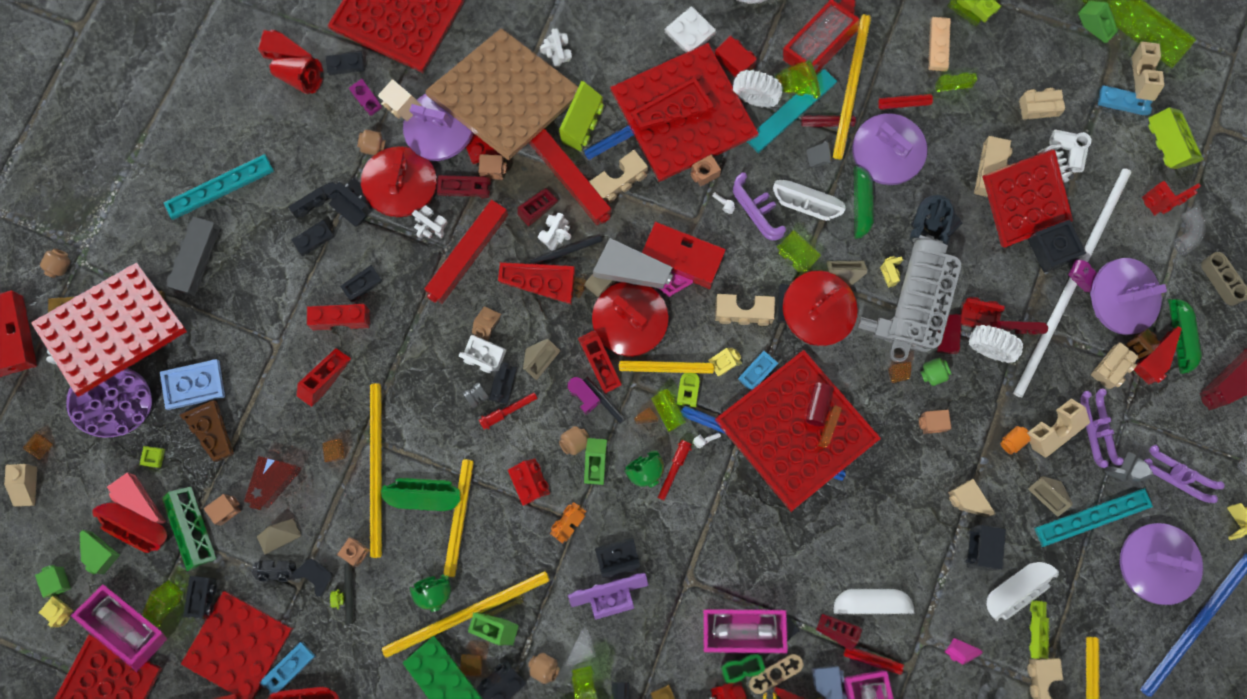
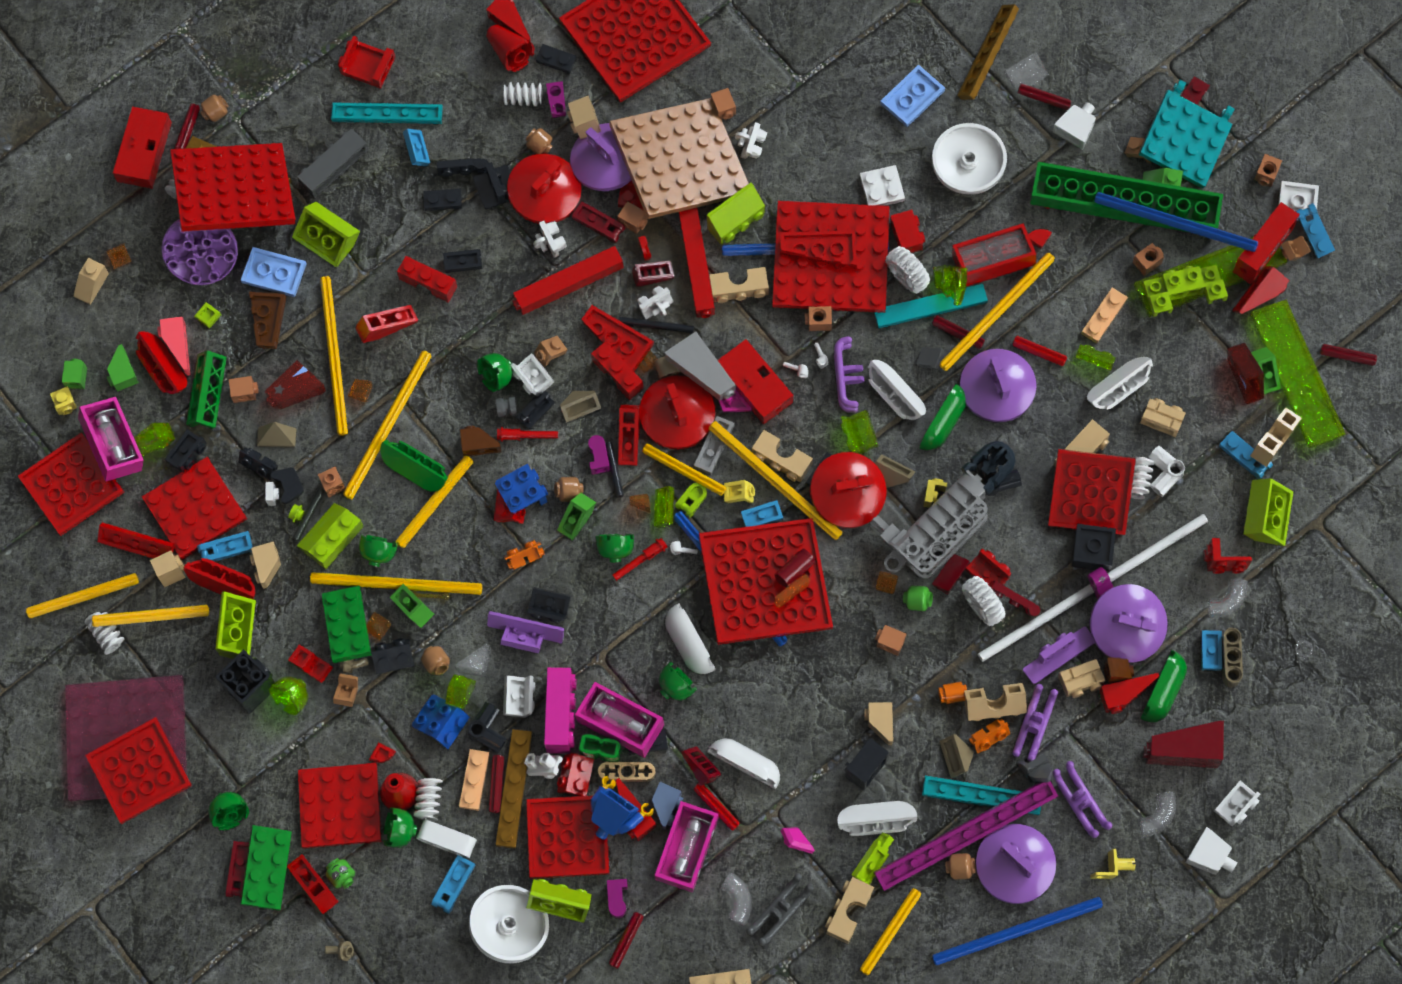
camera: 30 degrees right, 5 degrees down
none -> dark red axle [174,103,200,149]
none -> tan slope [250,542,281,589]
none -> white plate [266,482,279,506]
none -> lime slope [292,202,360,267]
none -> lime slope [297,503,364,569]
none -> yellow axle [320,276,348,436]
none -> red panel [338,36,396,89]
none -> dark azure plate [403,129,430,166]
none -> reddish brown slope [460,426,502,456]
none -> green cylinder [477,353,513,392]
none -> blue bracket [495,464,548,514]
none -> white bracket [503,676,535,718]
none -> white piece [504,82,542,106]
none -> dark pink piece [544,667,577,754]
none -> red arch [591,342,644,401]
none -> red tile [638,235,651,261]
none -> green cylinder [659,662,697,701]
none -> white brick [665,603,715,674]
none -> light grey plate [694,416,734,475]
none -> yellow axle [709,421,843,540]
none -> nougat brick [711,88,736,120]
none -> white hand [783,362,808,378]
none -> magenta plate [874,781,1058,891]
none -> medium nougat head [945,853,976,880]
none -> orange hinge [969,719,1010,754]
none -> medium lavender bracket [1023,626,1095,685]
none -> white brick [1087,357,1153,409]
none -> dark azure plate [1201,630,1222,671]
none -> clear red slope [1227,343,1264,404]

